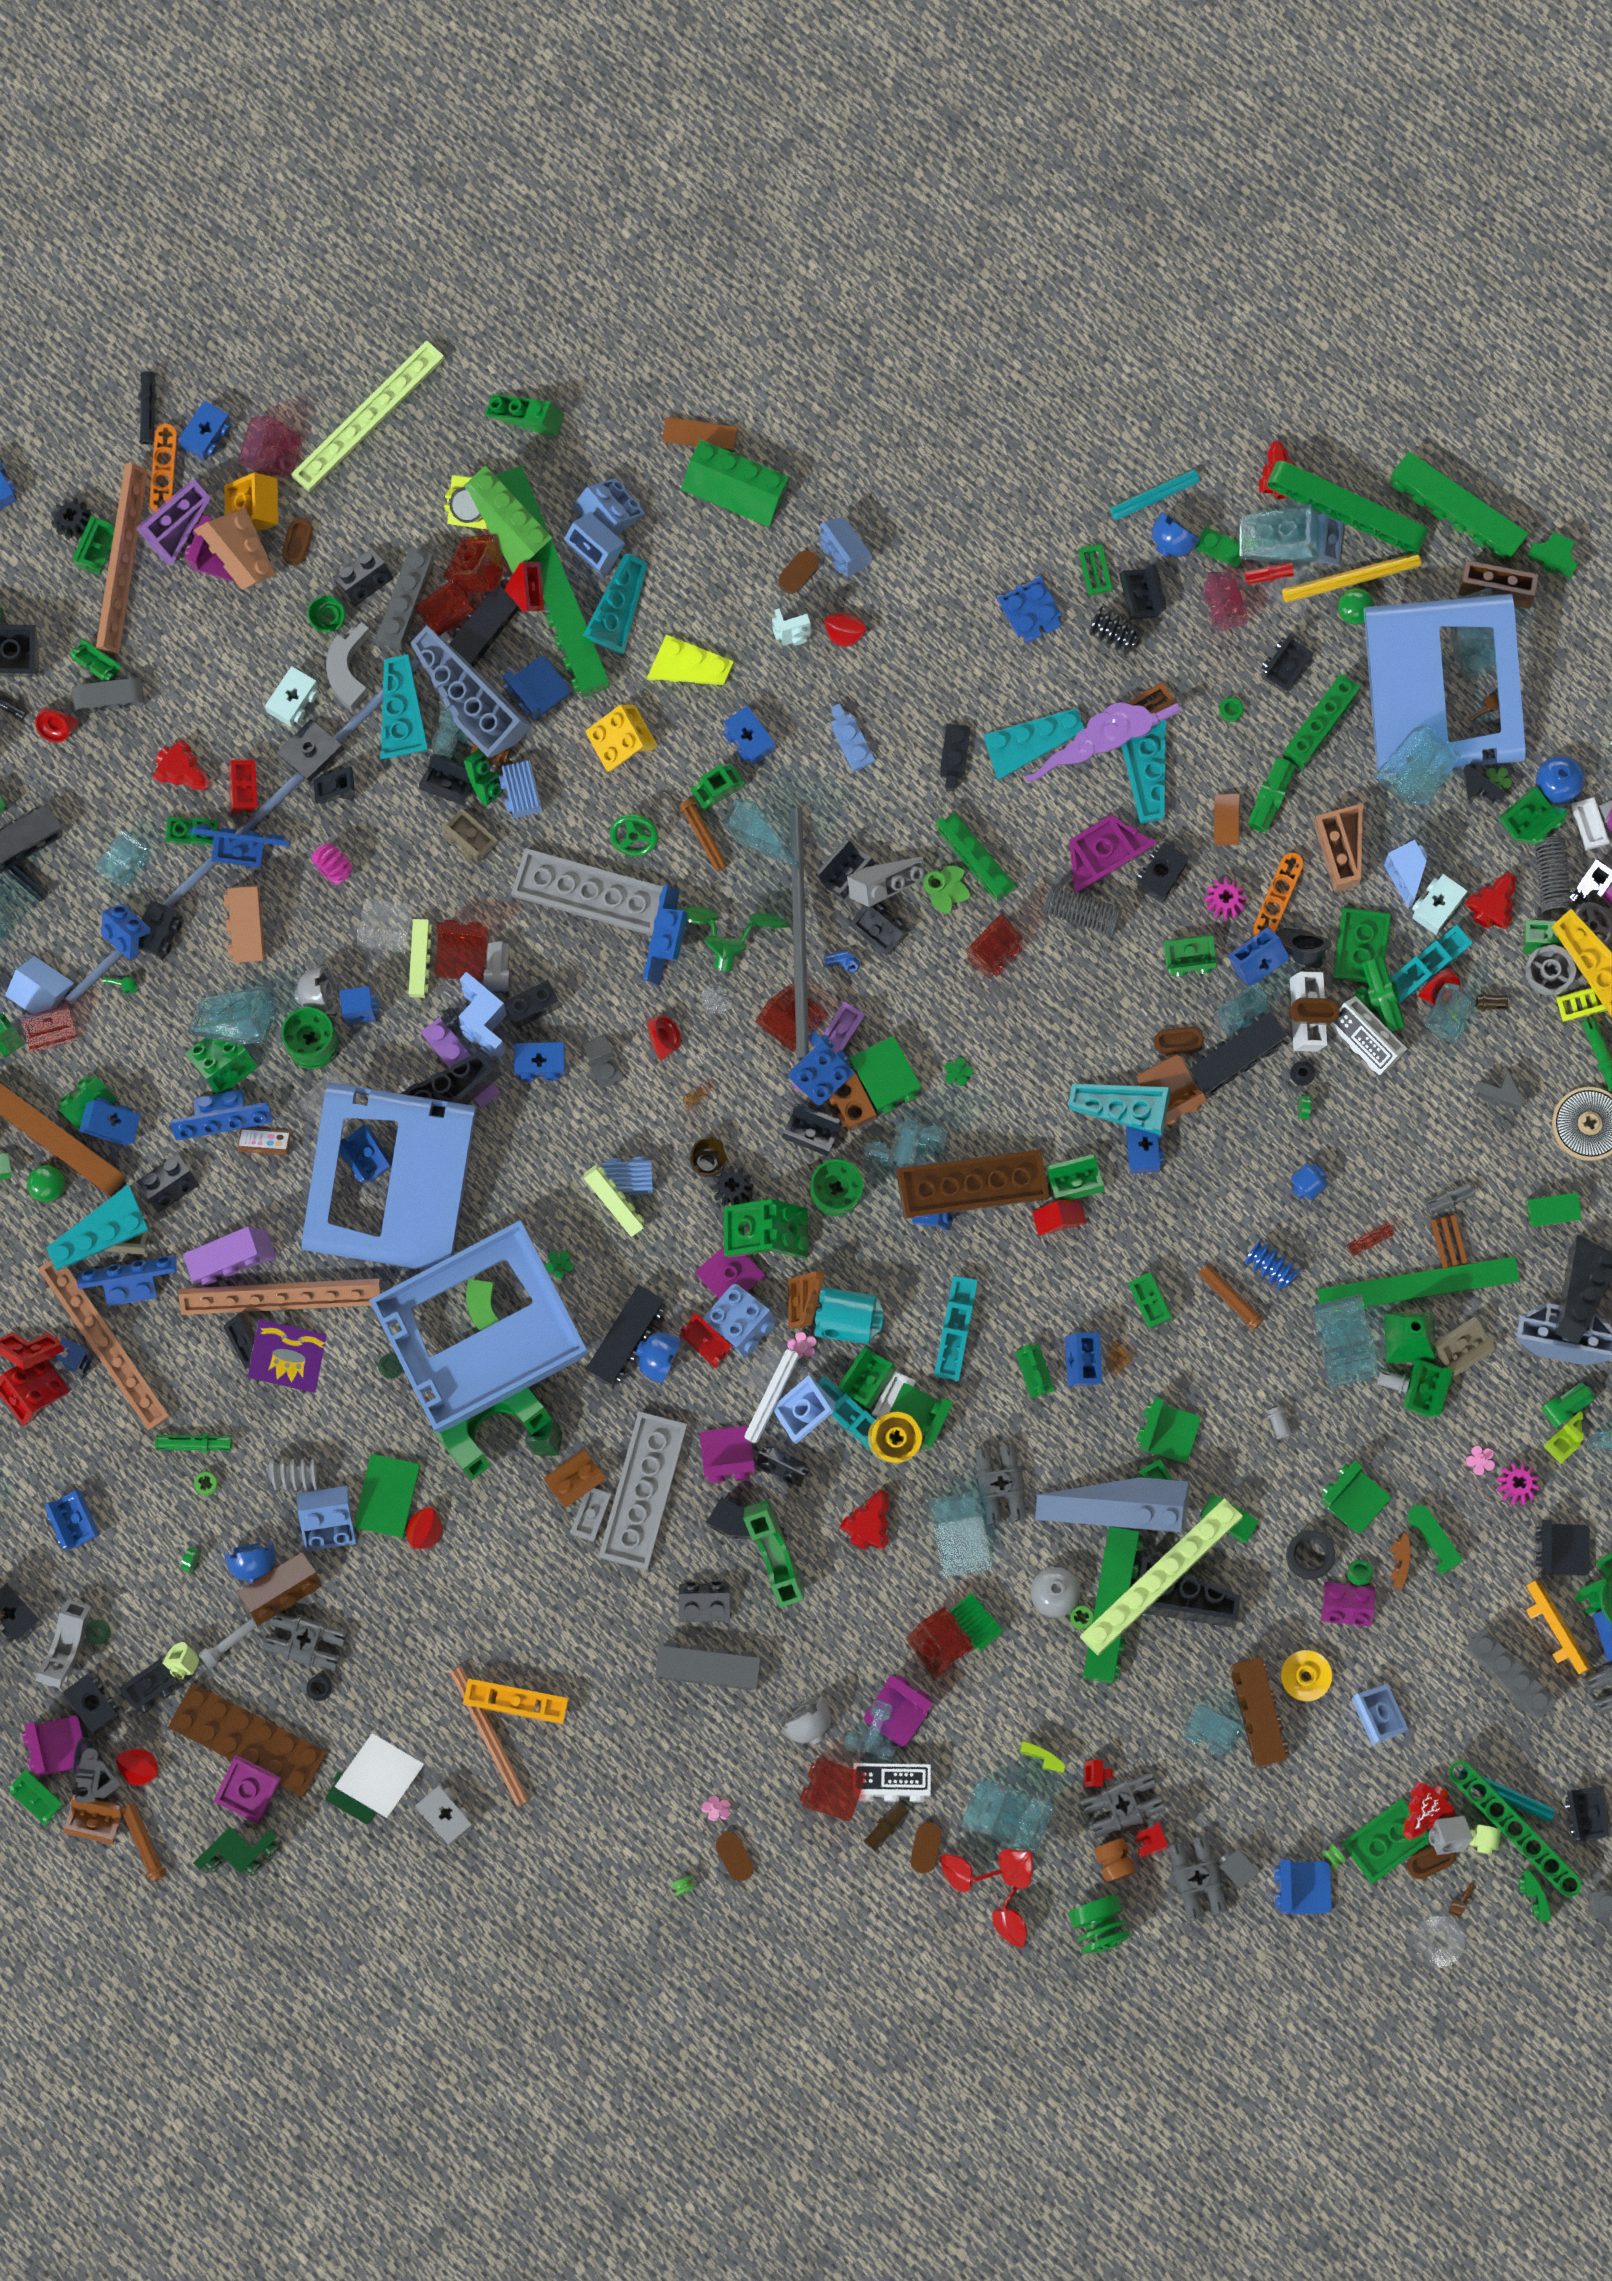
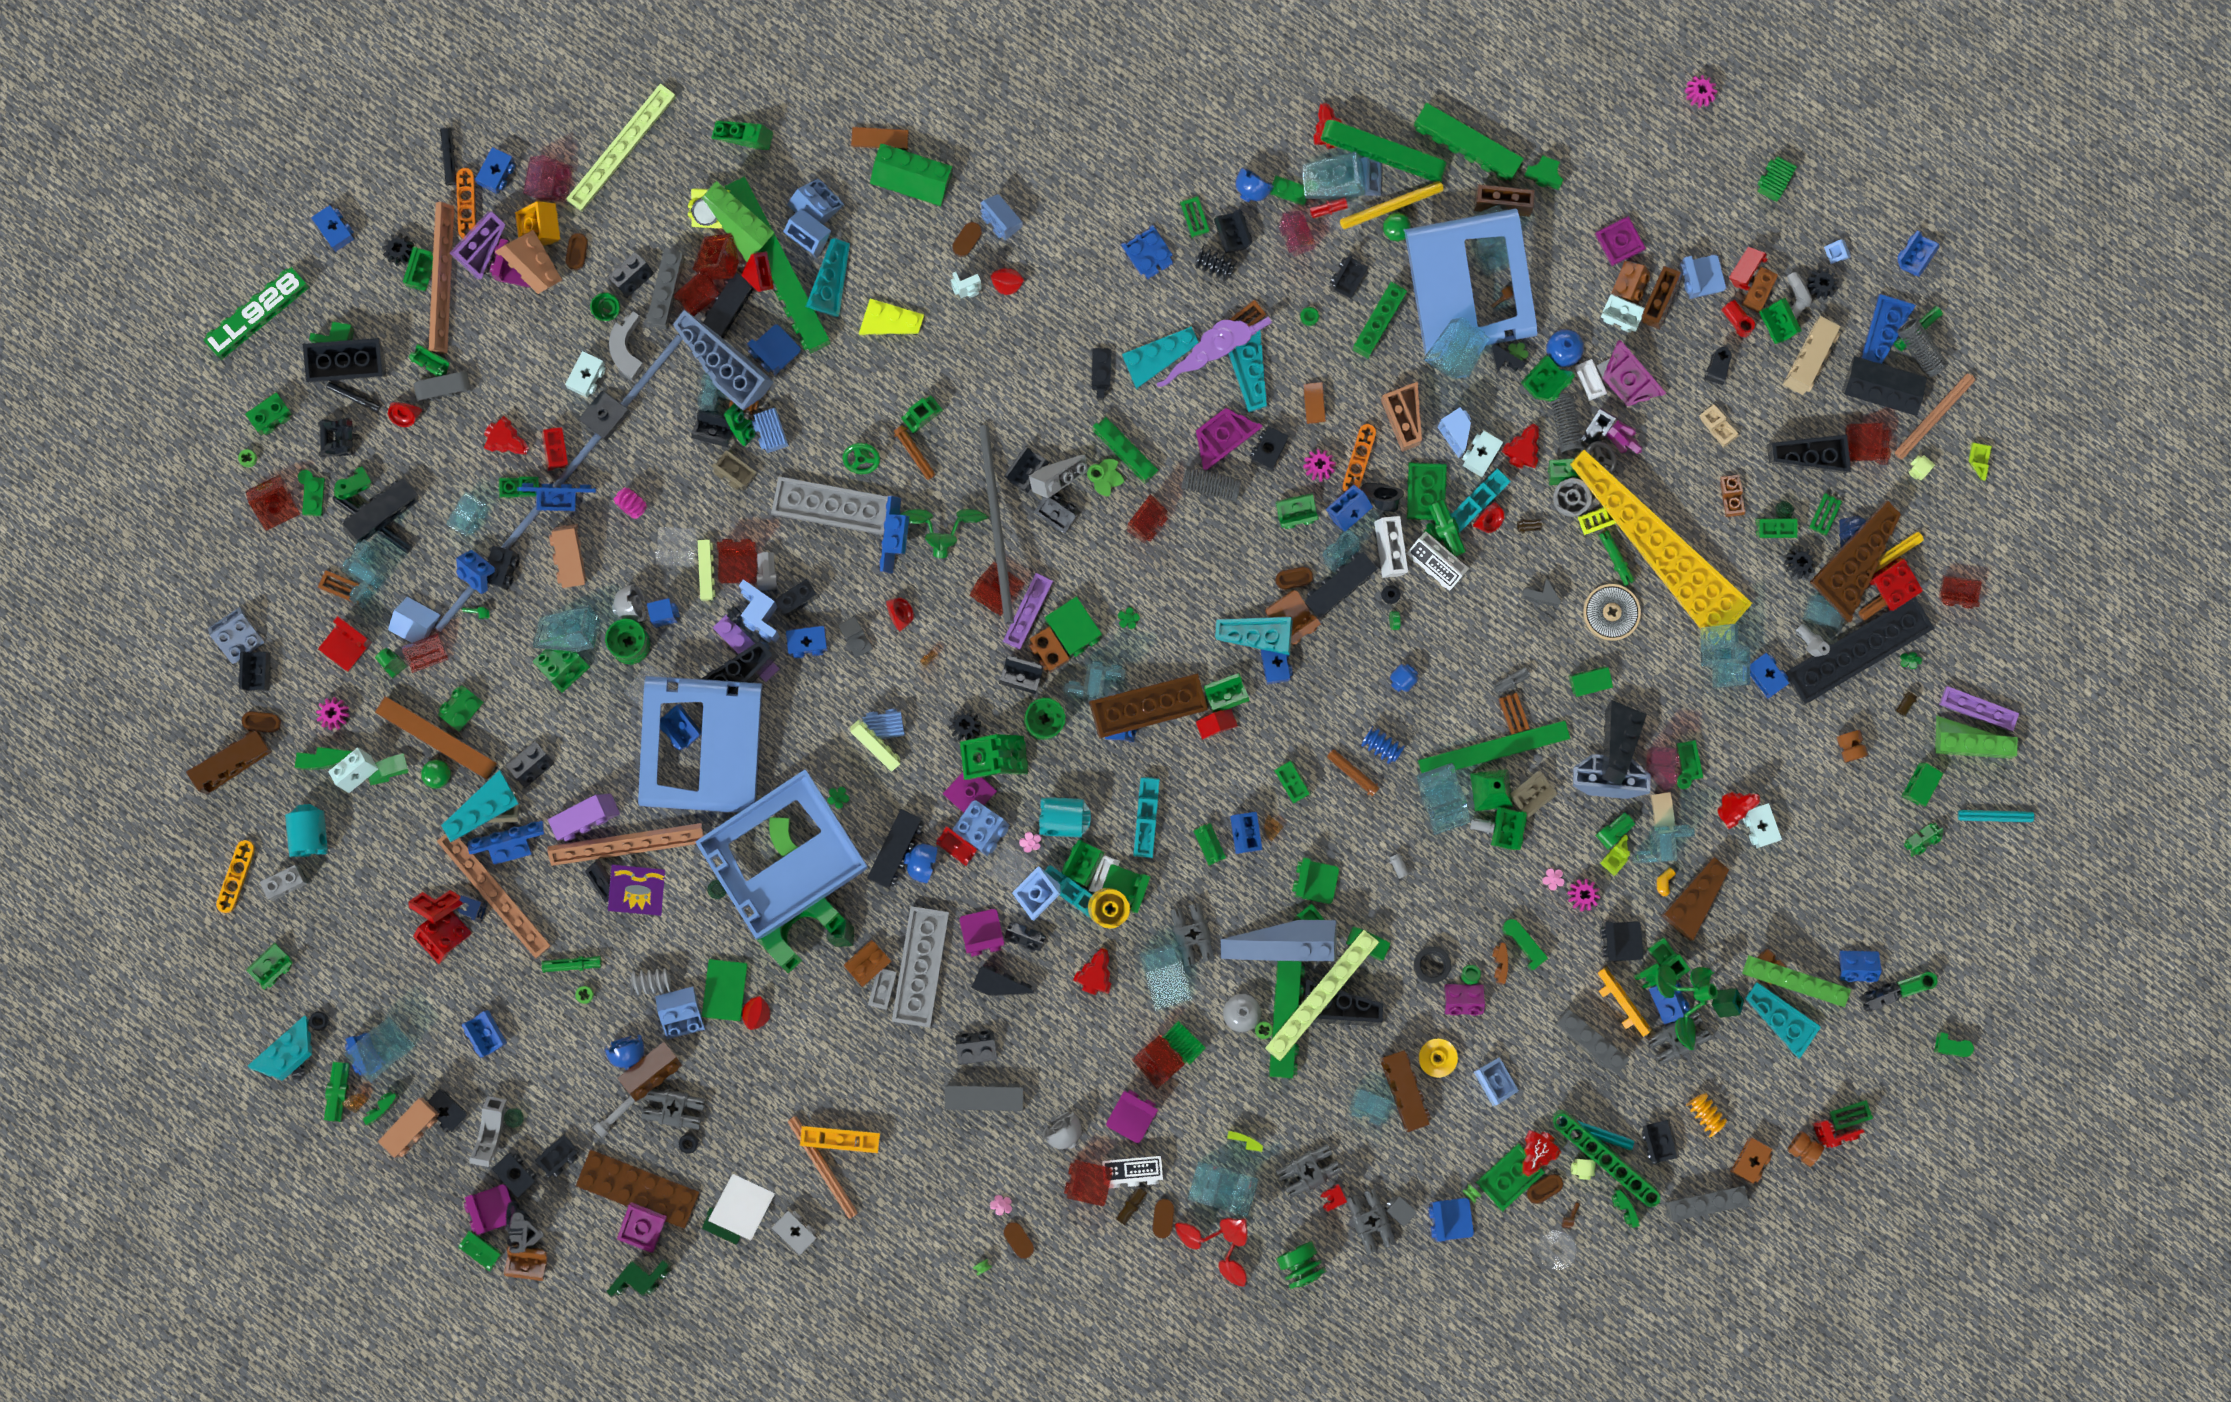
camera: 15 degrees left, 5 degrees up
blue brick [79,1098,140,1145] -> none
red piece [116,1748,158,1786] -> none
dark orange axle [122,1803,167,1882] -> none
yellowish green plate [163,1642,199,1679] -> none
blue bracket [171,1089,273,1141] -> none
green tile [181,1547,201,1573] -> none
slope [237,1128,291,1156] -> none
black slope [313,766,355,804] -> none
teal wing [380,654,429,761] -> none
yellow bracket [586,705,658,772] -> none
dark brown hair [689,1137,727,1178] -> none
clear gear [700,984,732,1015] -> none
clear light blue slope [722,798,800,869] -> none
blue brick [723,706,776,766] -> none
green arch [743,1499,805,1608] -> none
white axle [745,1349,799,1443] -> none
blue bracket [788,1031,855,1105] -> none
dark orange wing [788,1271,824,1329] -> none
blue arm [824,951,860,973] -> none
medium blue hinge [830,704,875,772] -> none
clear light blue bar [842,1701,897,1764] -> none
red tile [1084,1760,1113,1788] -> none
dark orange wheel [1093,1838,1137,1884] -> none
teal axle [1110,470,1200,520] -> none
green piece [1247,758,1295,833] -> none
reddish brown tile [1289,997,1340,1025] -> none
green bracket [1320,1460,1390,1534] -> none
clear red axle [1347,1223,1394,1256] -> none
clear light blue brick [1425,983,1476,1043] -> none
light grey brick [1429,1816,1473,1855] -> none

